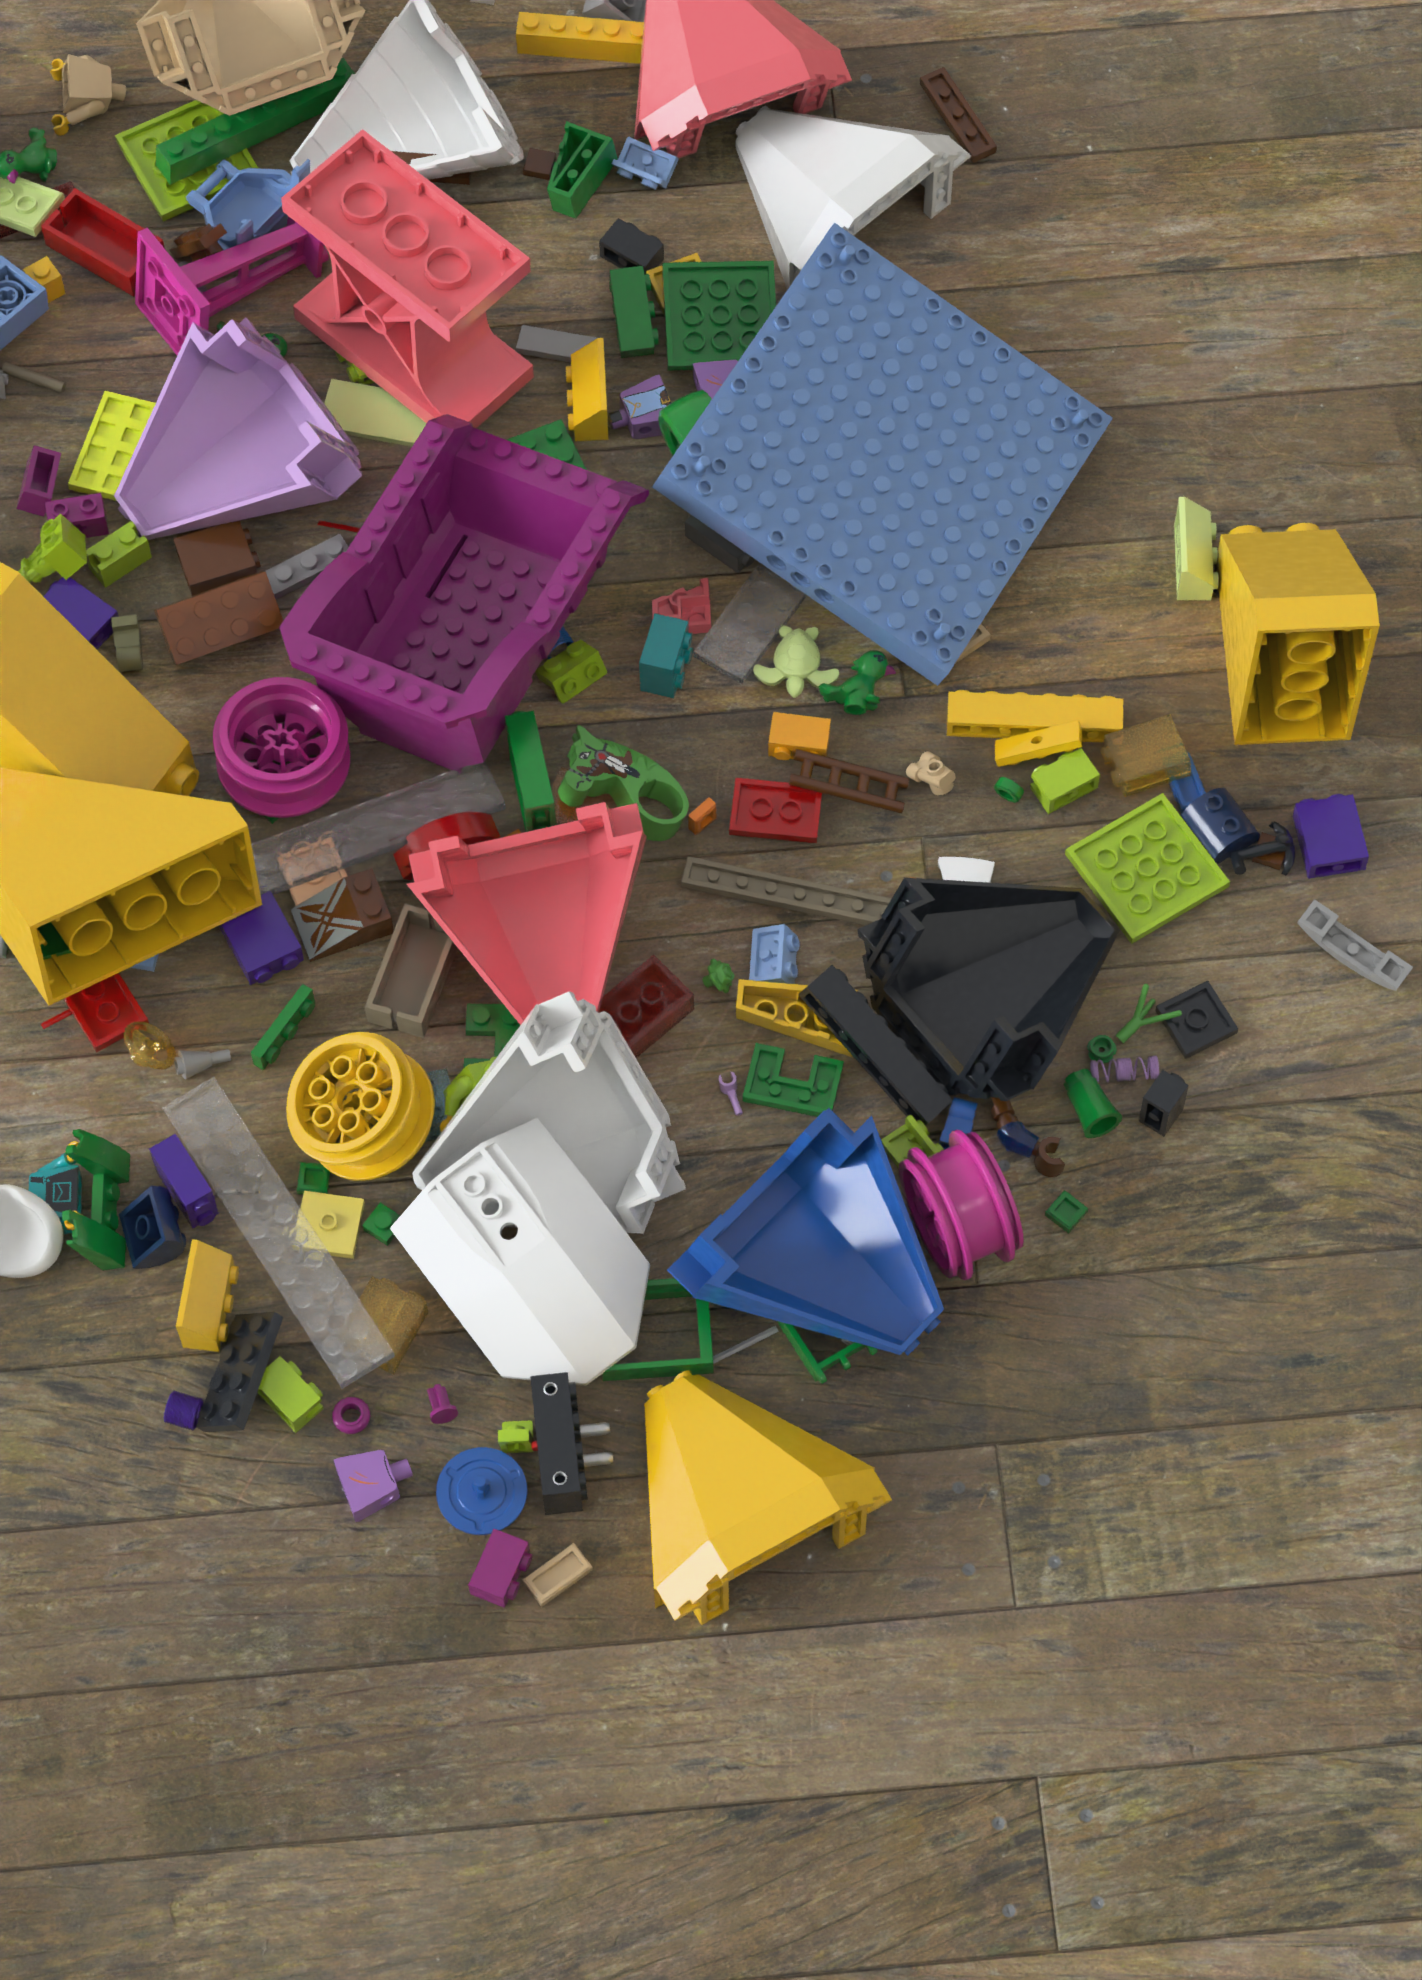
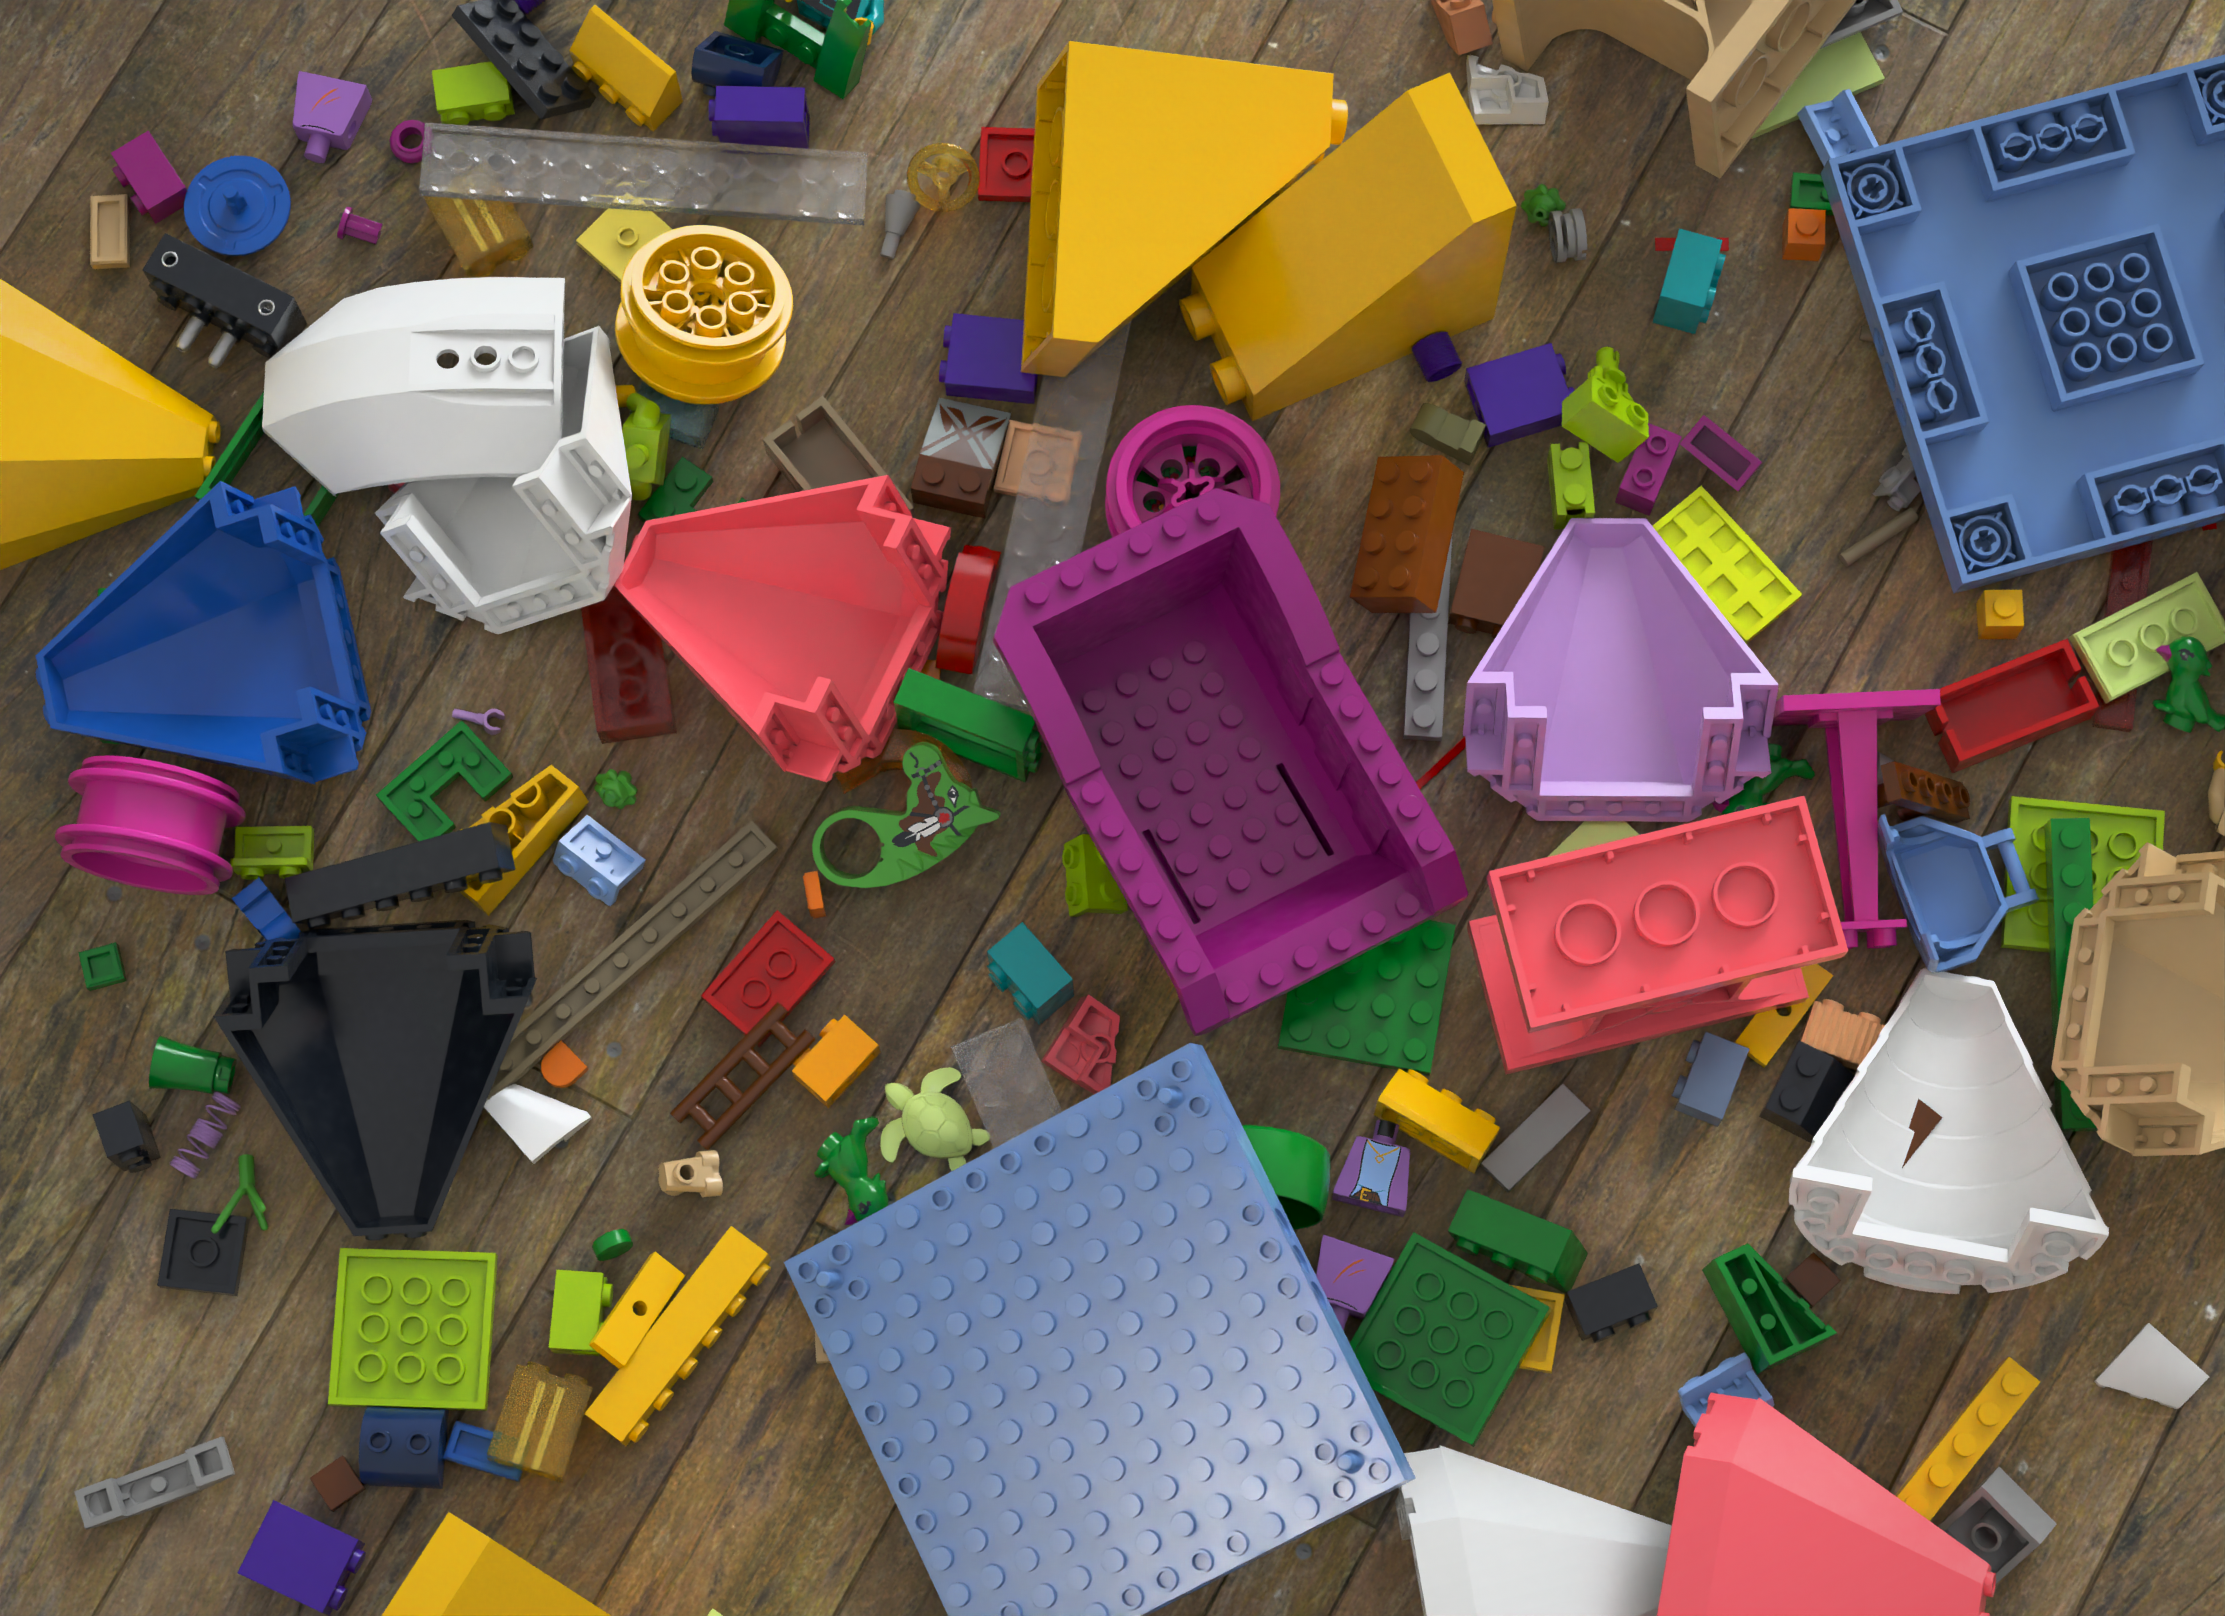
camera: 125 degrees right, 10 degrees up
green plate [251,984,315,1070] -> none
green plate [362,1202,401,1246] -> none
lime bracket [498,1420,534,1453] -> none
piece [991,1097,1065,1177] -> none
green plate [1087,1035,1117,1064] -> none
black piece [1229,821,1296,876] -> none

